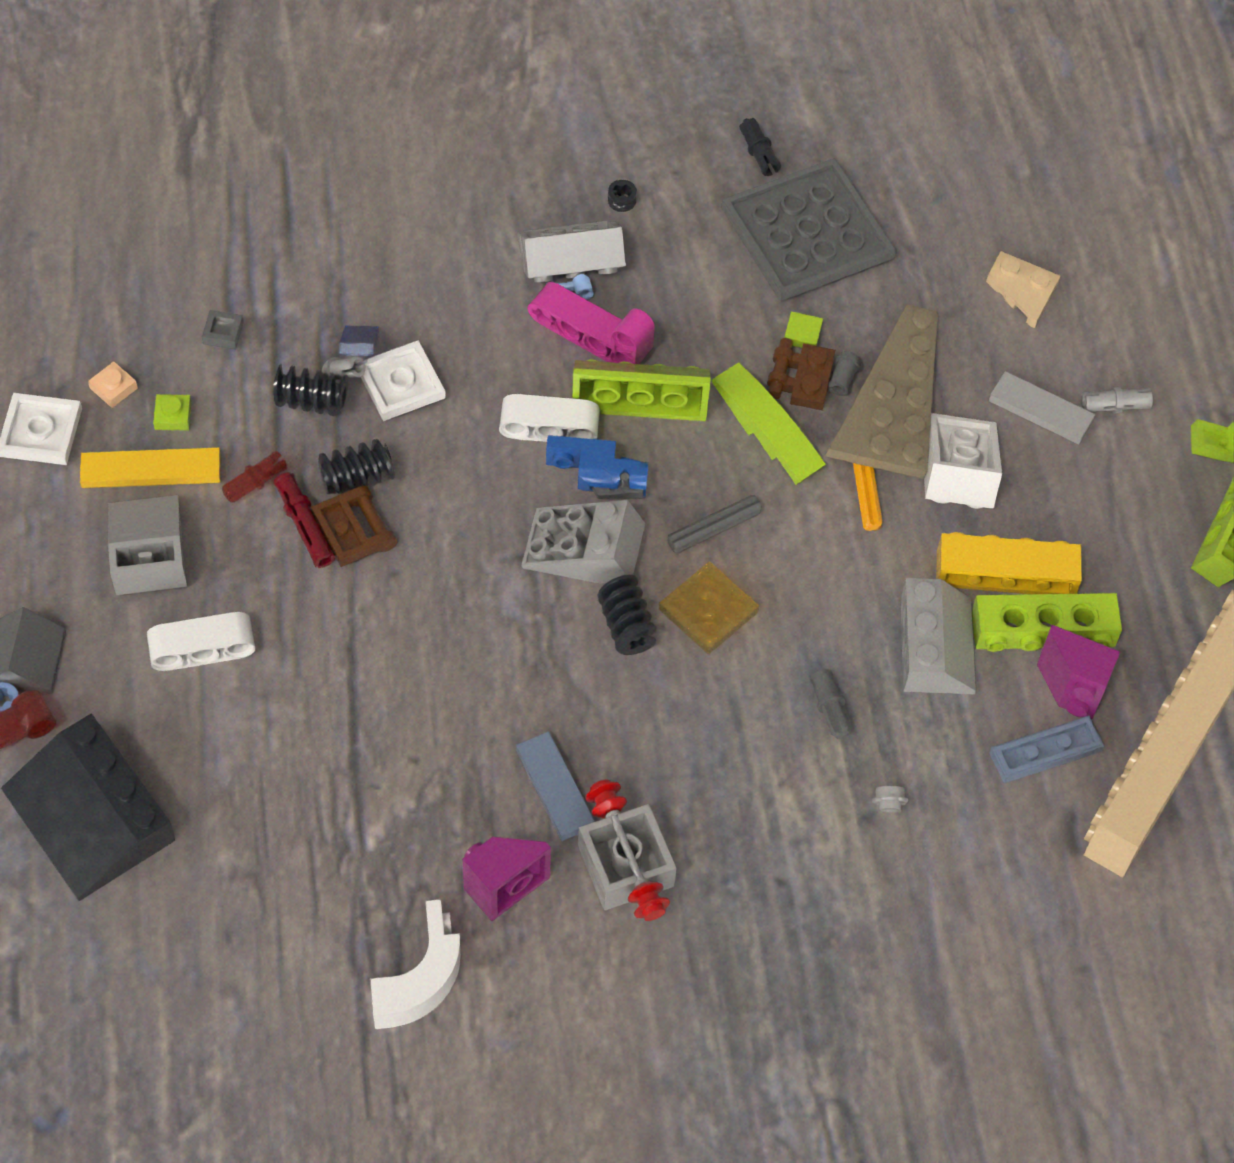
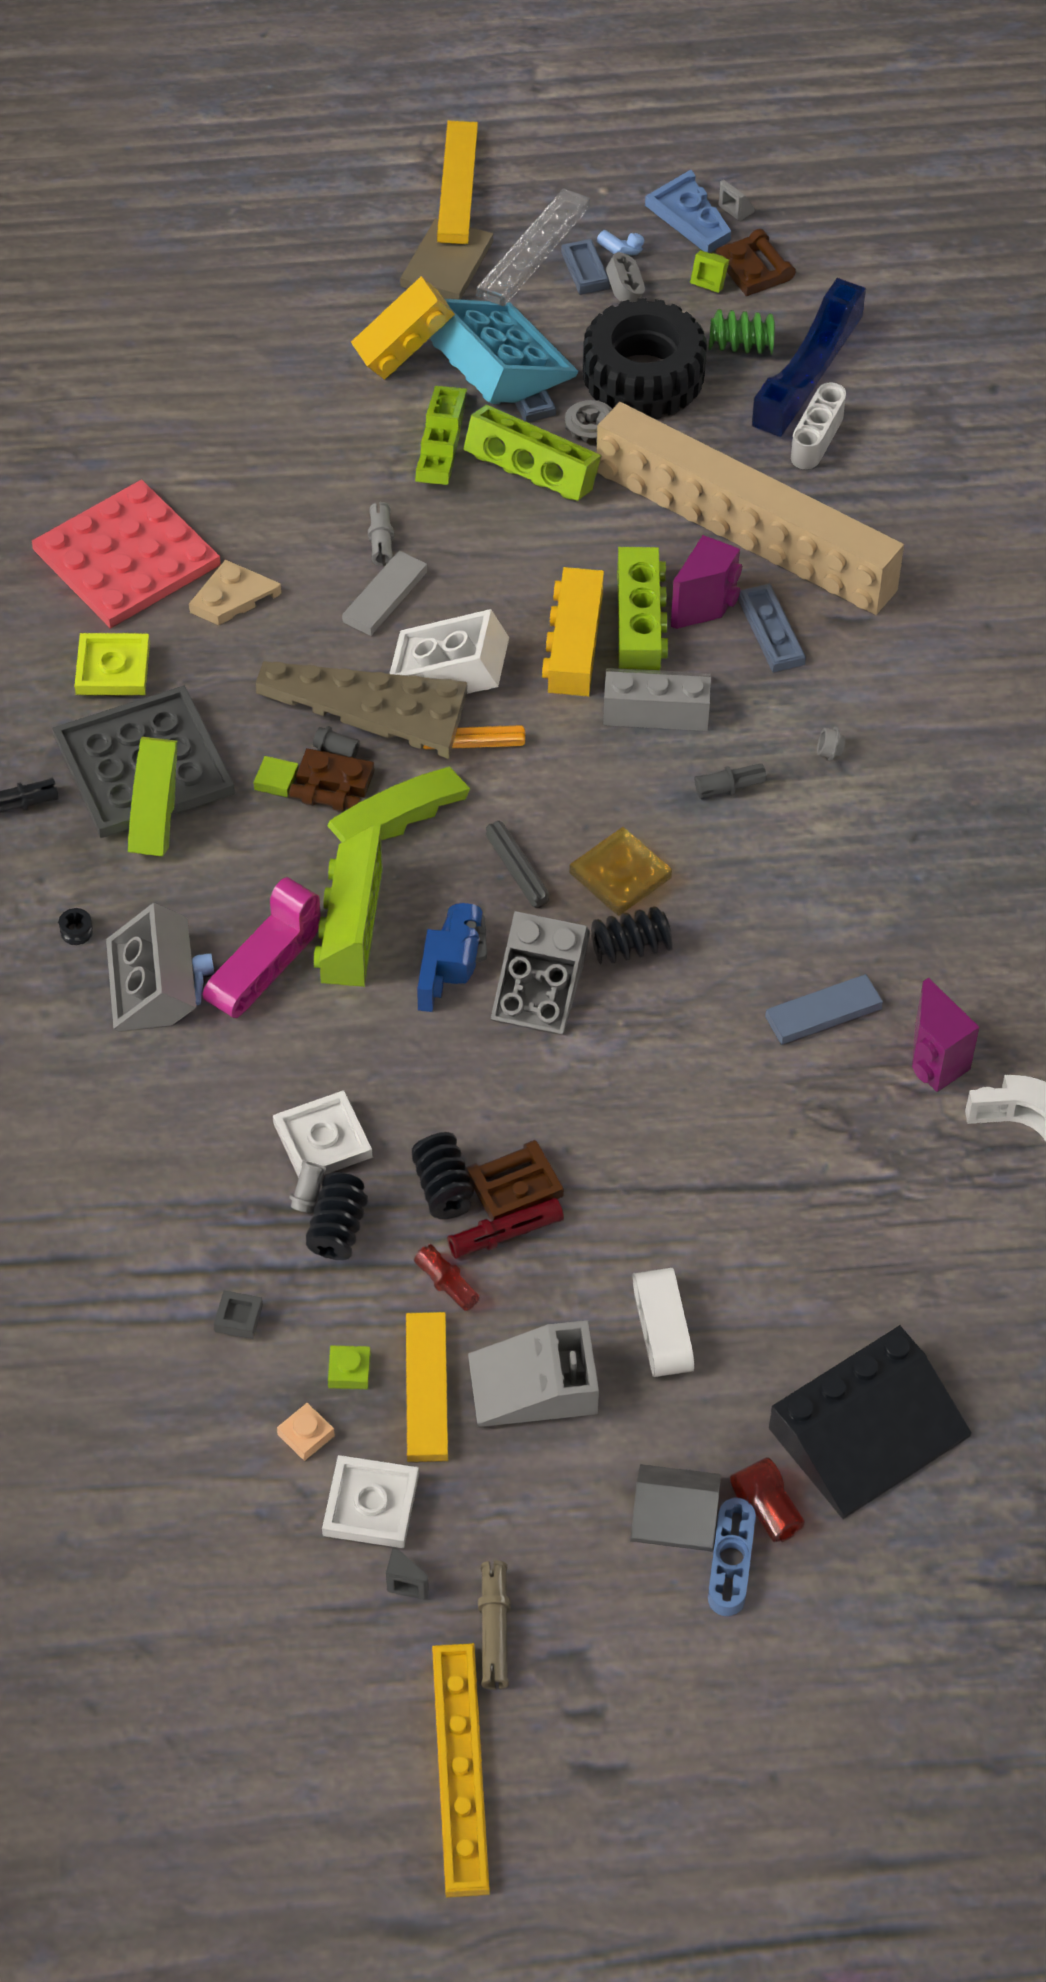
camera: 85 degrees left, 5 degrees down
clear blue tile [339,325,379,356] -> none
white beam [499,394,600,442] -> none
light grey brick [578,779,677,921] -> none
none -> coral plate [32,479,221,629]
none -> neon yellow plate [74,633,150,695]
none -> lime slope [128,737,178,856]

